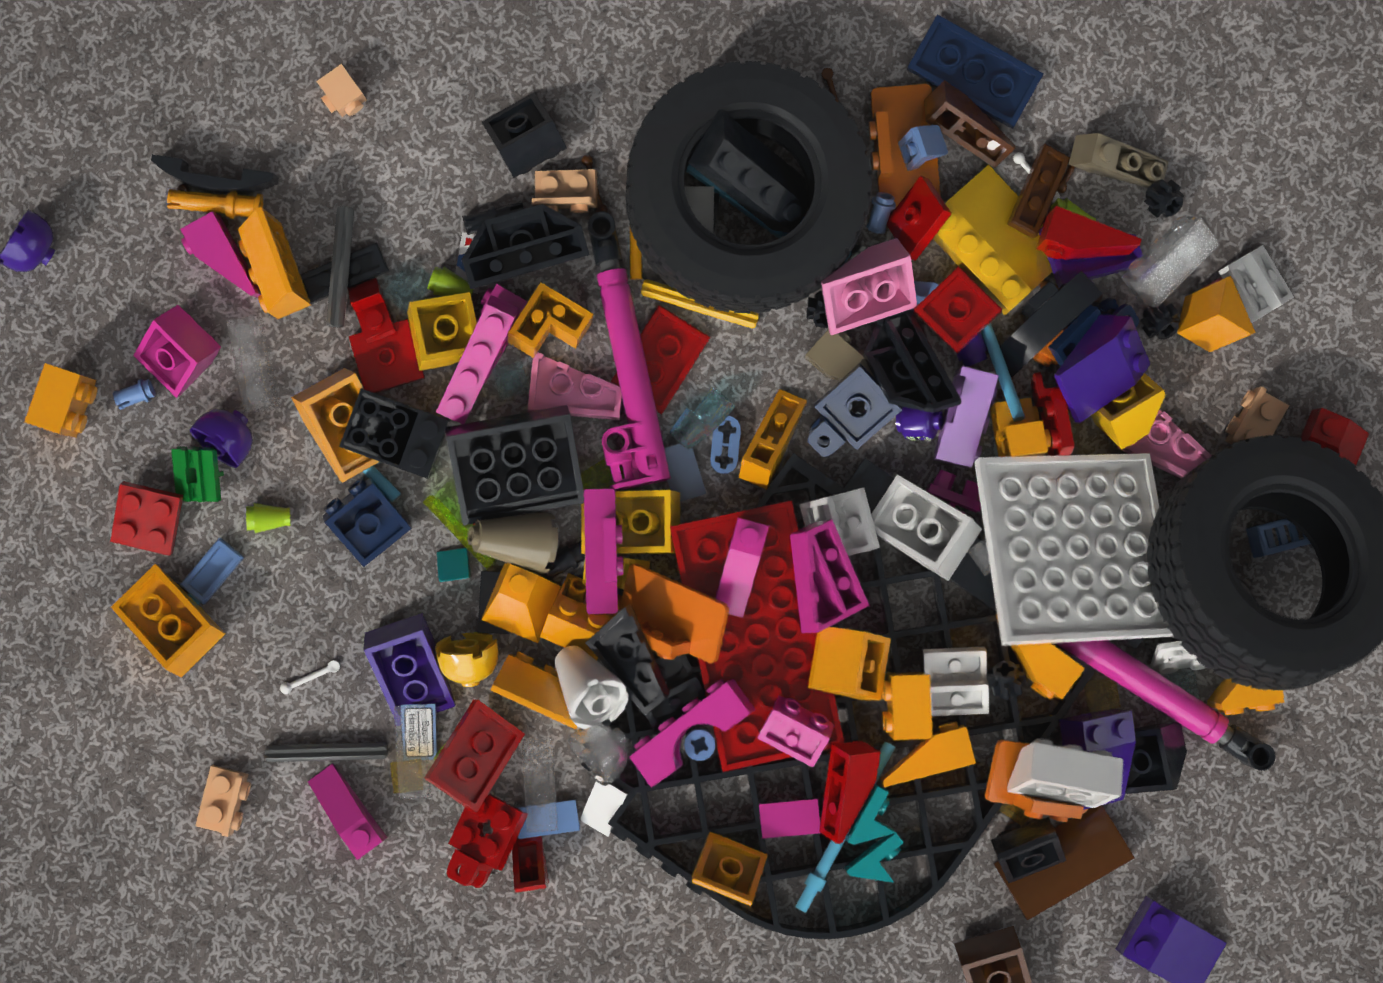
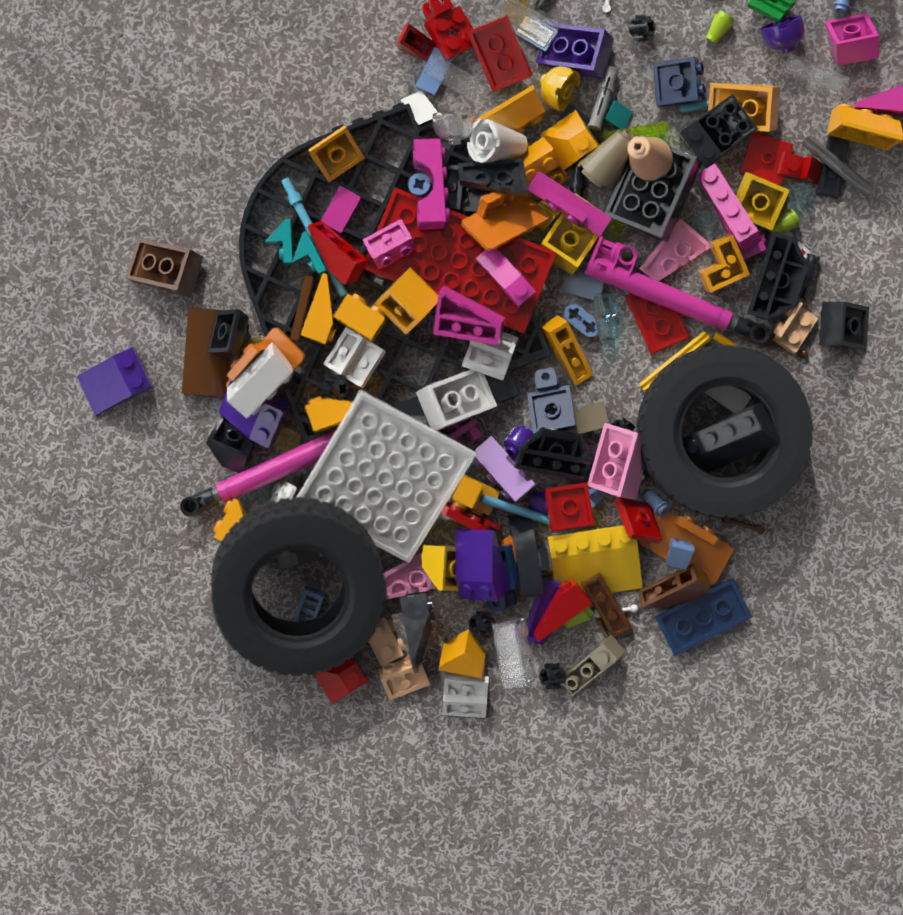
camera: 130 degrees right, 0 degrees up
none -> reddish brown tile [290,275,315,343]
none -> light nougat bracket [378,656,430,700]
none -> black slope [400,593,435,673]
none -> light grey pin [588,66,619,131]
none -> light nougat cone [628,137,673,181]
none -> black gear [629,14,656,42]

